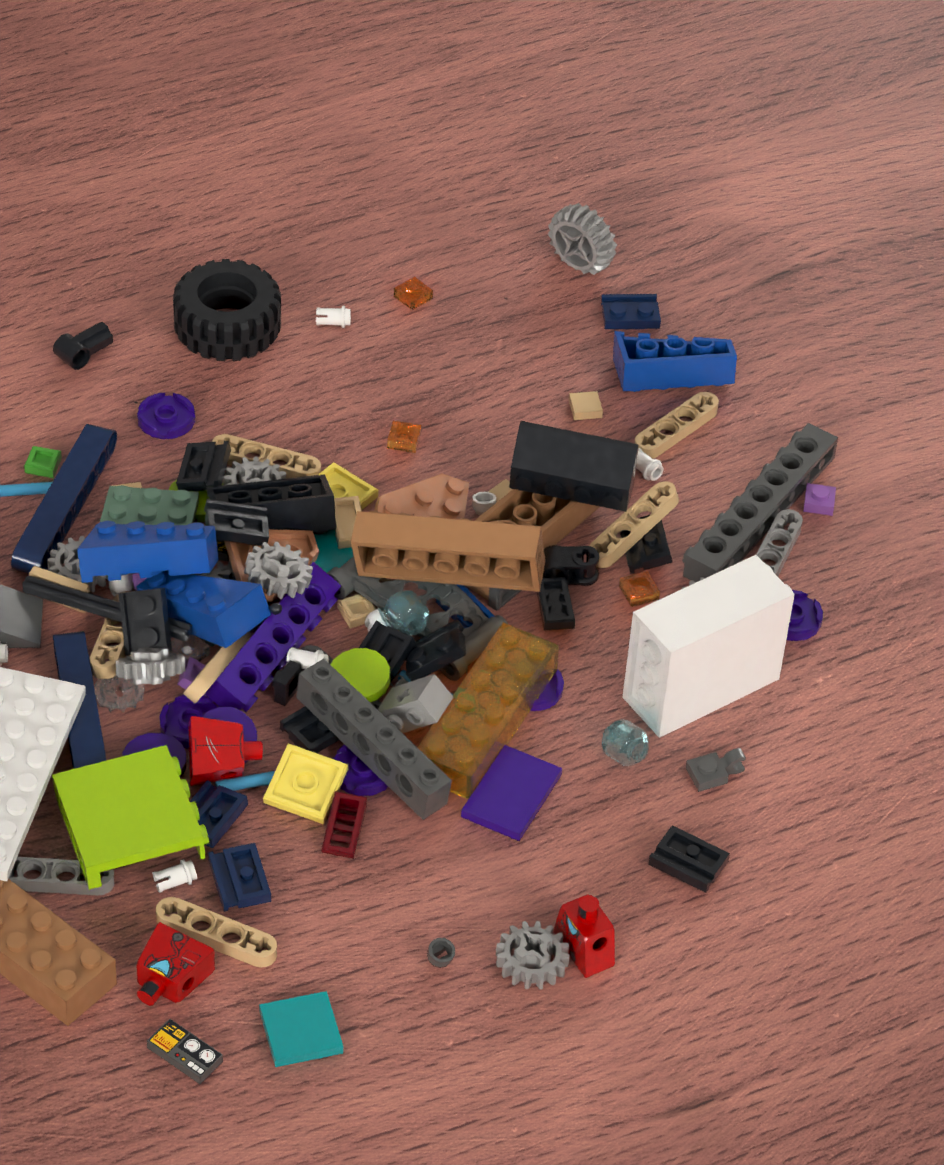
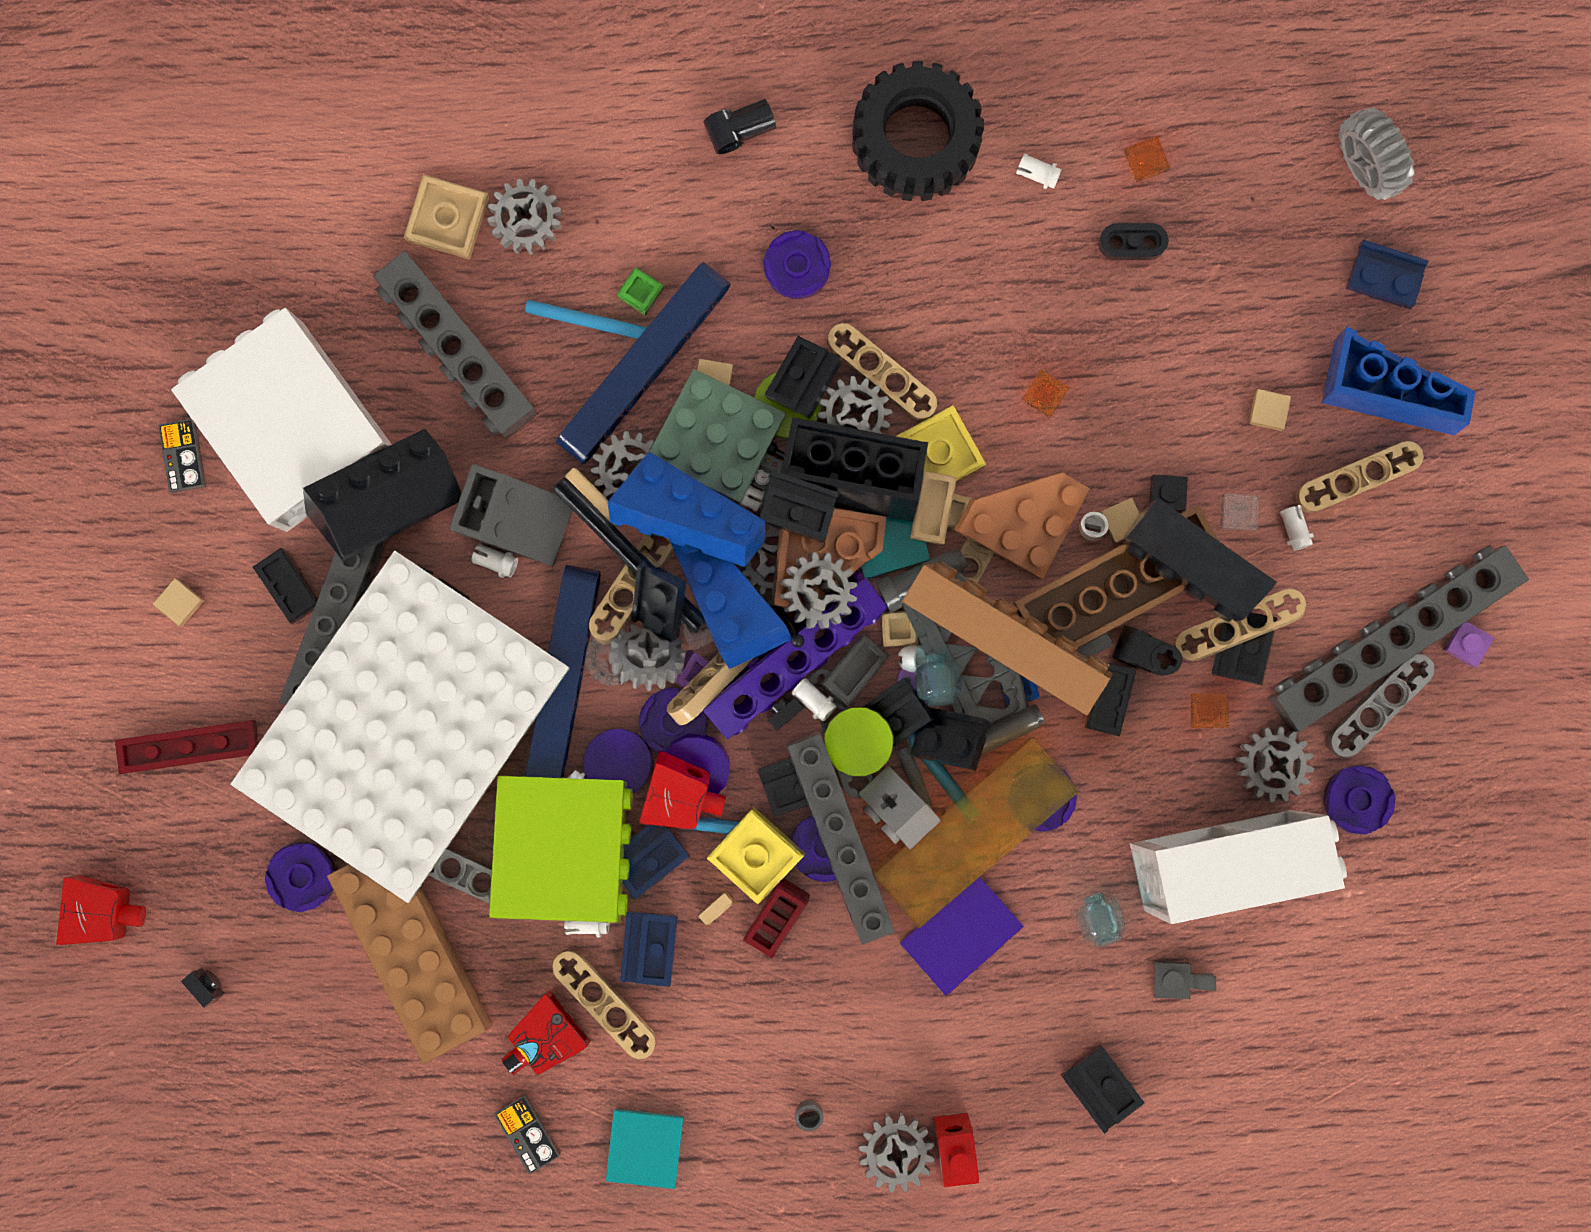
camera: 25 degrees right, 40 degrees up
none -> tan tile [698,890,734,925]
none -> dark grey tile [820,633,889,708]
none -> black plate [1098,223,1169,260]

